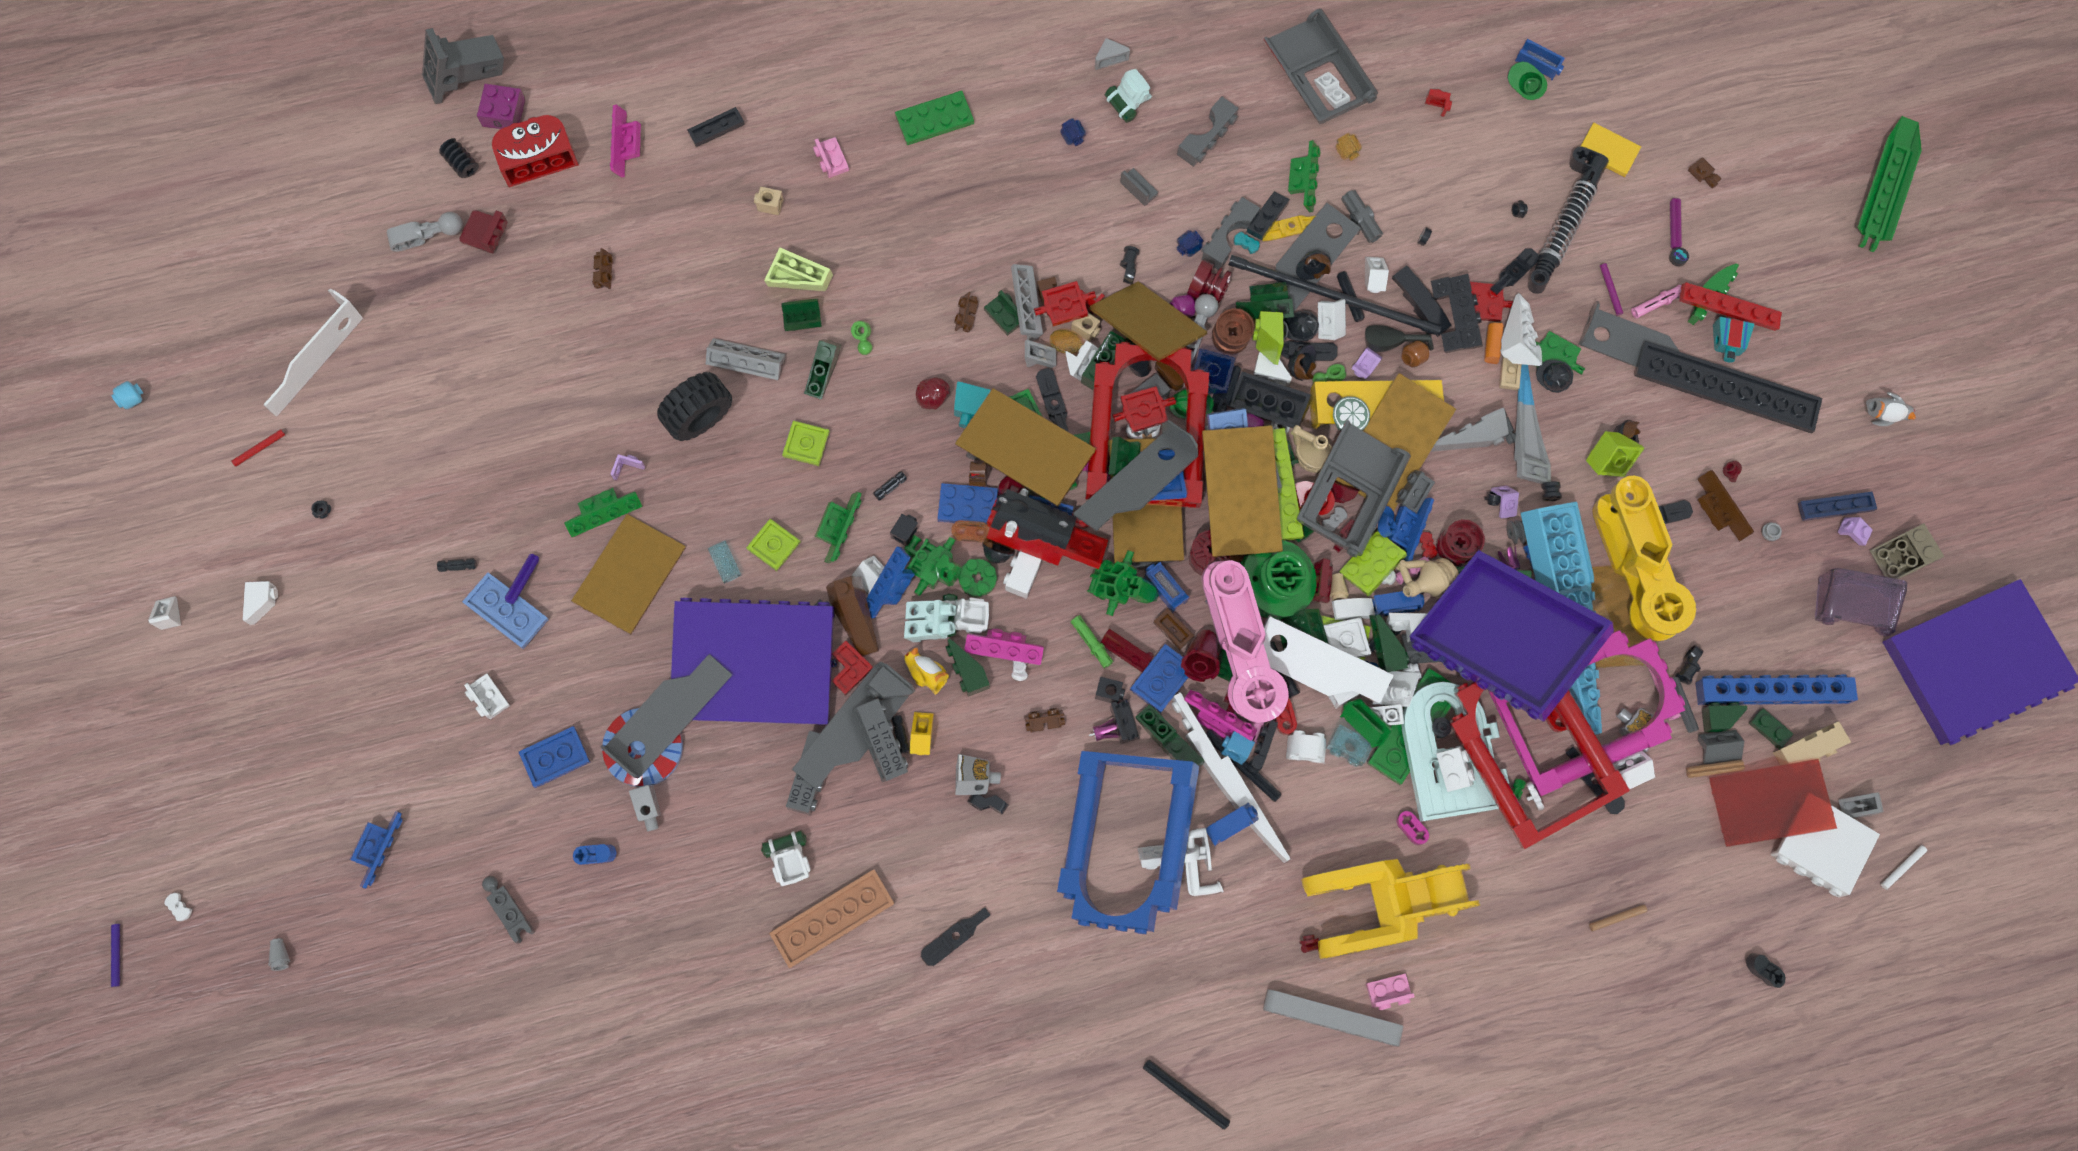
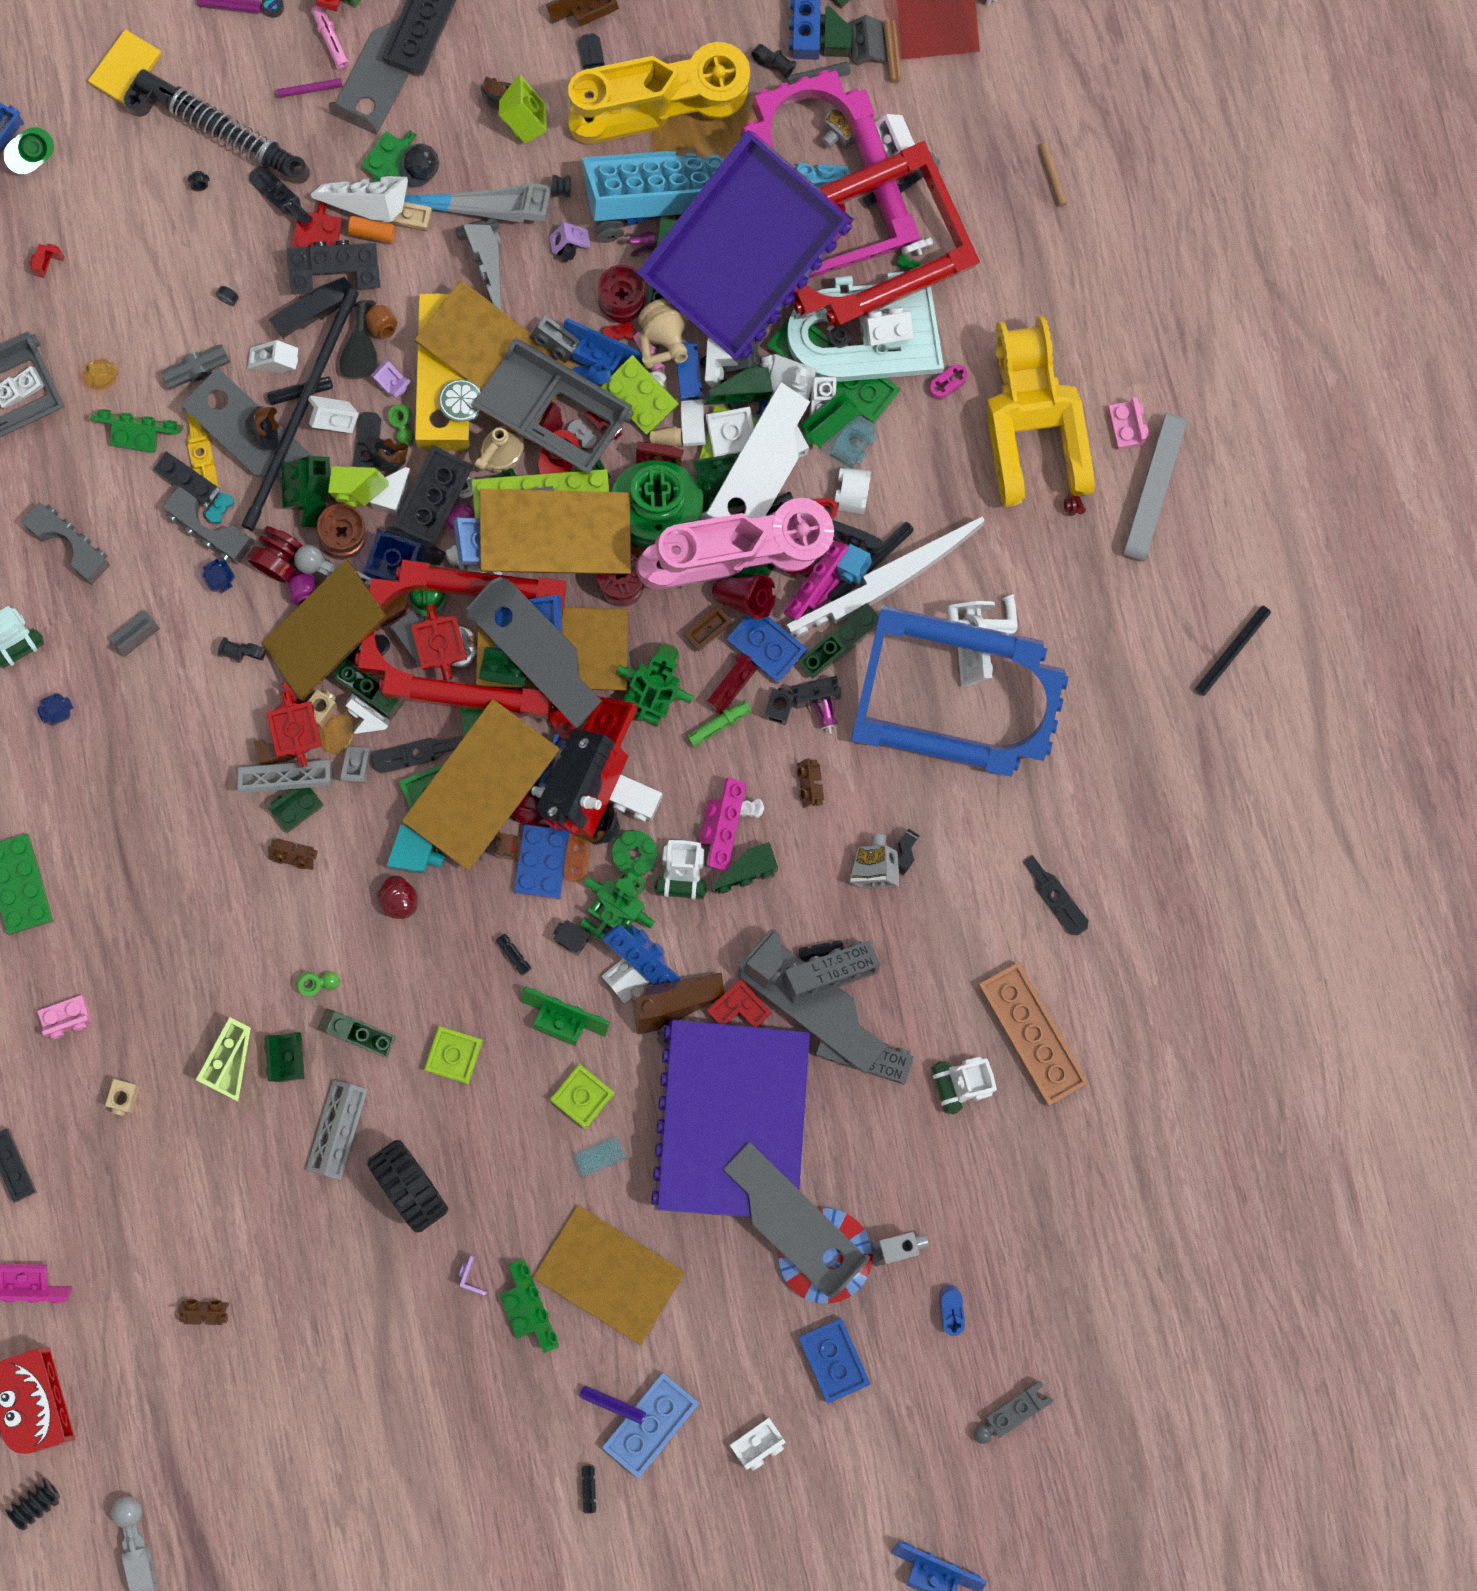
camera: 85 degrees left, 5 degrees up
dark red bracket [459,210,508,254] -> none
light aqua hips [904,600,956,642] -> none
yellow animal [904,647,949,695] -> none
yellow slope [910,712,934,755] -> none
blue window [1144,562,1189,613] -> none
blue window [1206,802,1259,846] -> none
black piece [1284,311,1319,341] -> none
black piece [1746,953,1786,988] -> none

